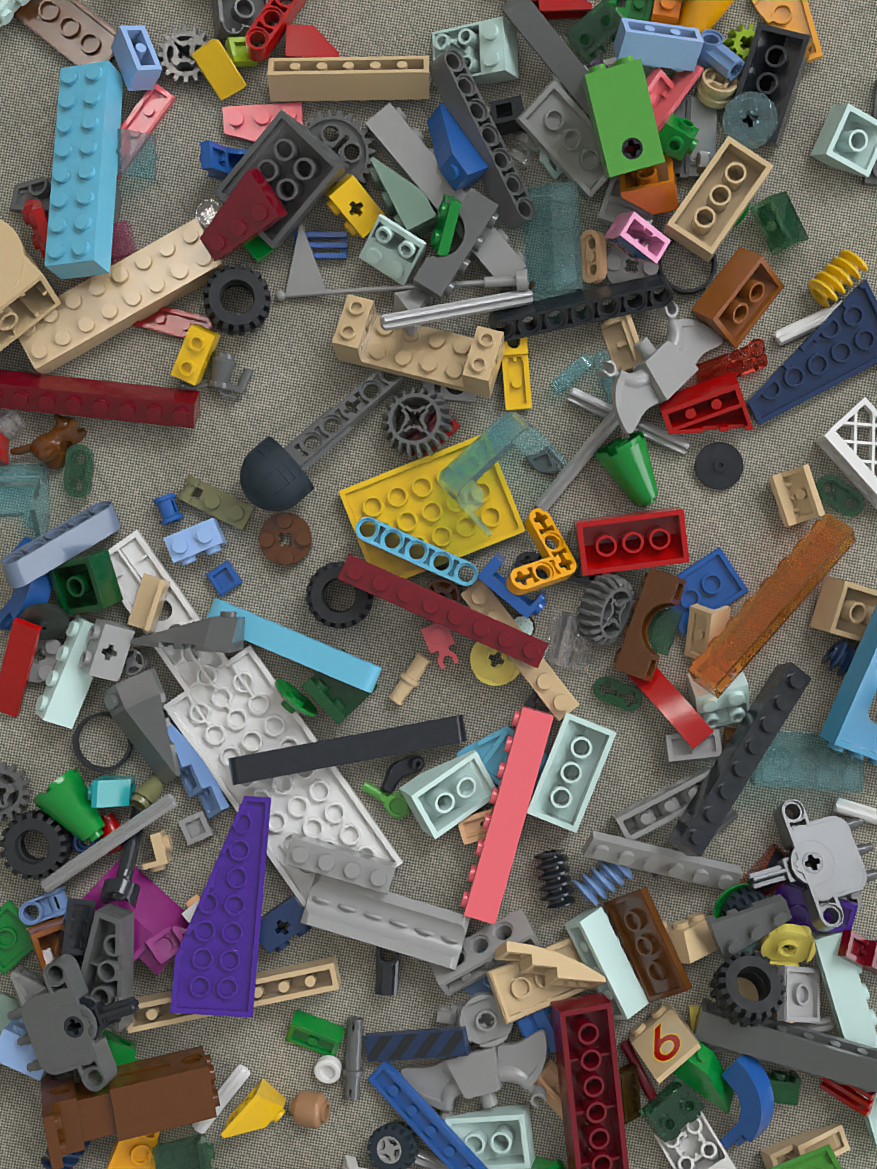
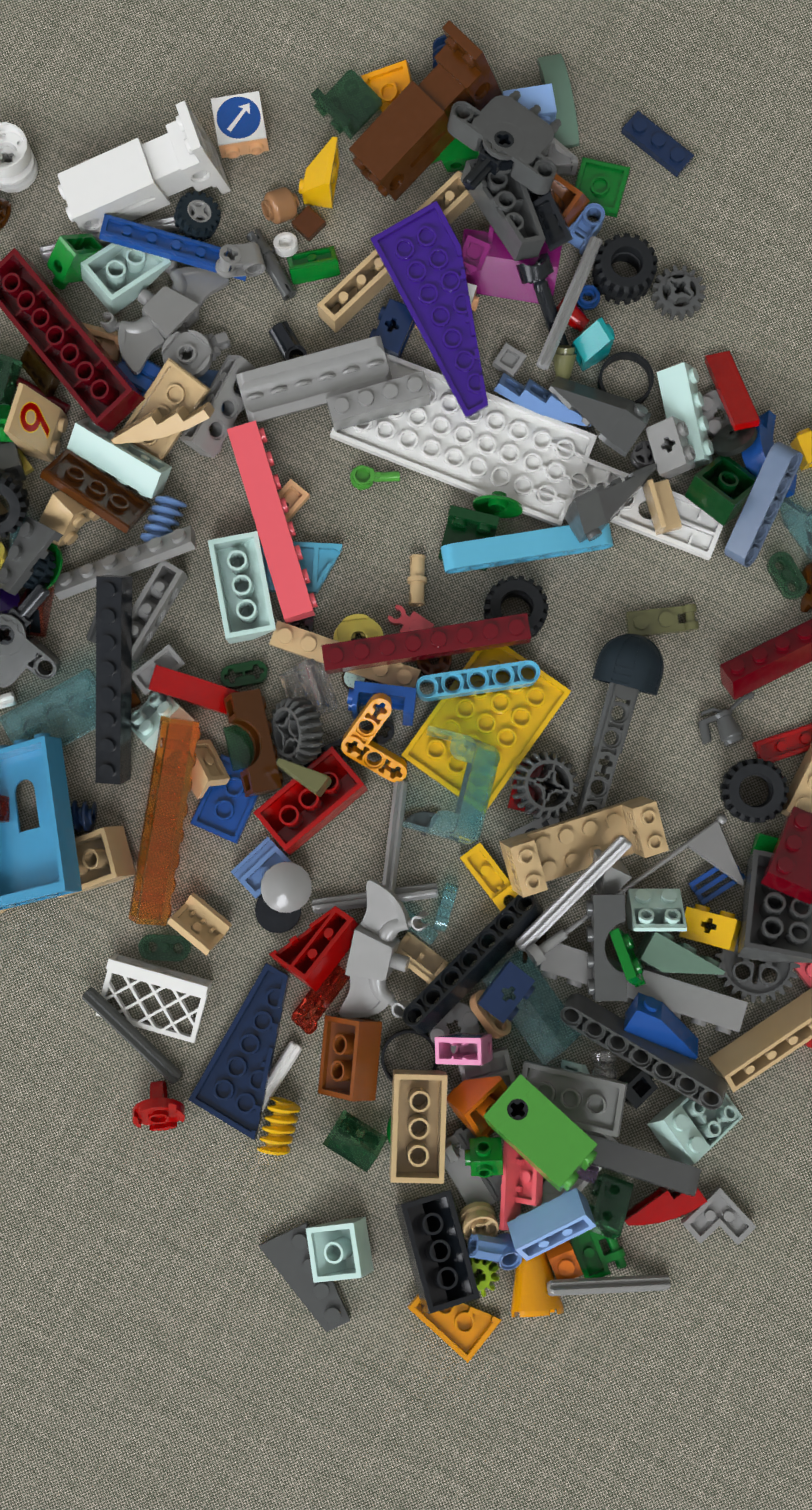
camera: 150 degrees right, 5 degrees down
green cone [33,767,105,843] -> none
tan bracket [141,829,173,872] -> none
blue bush [153,493,184,526] -> none
light blue brick [163,518,227,566] -> none
yellow brick [170,324,221,385] -> none
white axle [192,1064,251,1134] -> none
blue tile [206,560,243,597] -> none
black beam [228,714,467,785] -> none
reddish brown plate [258,512,312,566] -> none
dark blue tile [363,1026,470,1062] -> none
black arm [381,754,425,794] -> none
light aqua slope [399,750,496,839] -> none
black piece [534,849,575,909] -> none
green cone [594,430,658,507] -> none
clear light blue plate [722,92,778,149] -> none
none -> light grey piece [215,242,266,278]
none -> medium blue plate [231,837,292,899]
none -> light grey dish [261,862,312,913]
none -> olive slope [276,758,332,797]
none -> reddish brown tile [291,205,326,242]
none -> dark blue brick [477,960,535,1023]

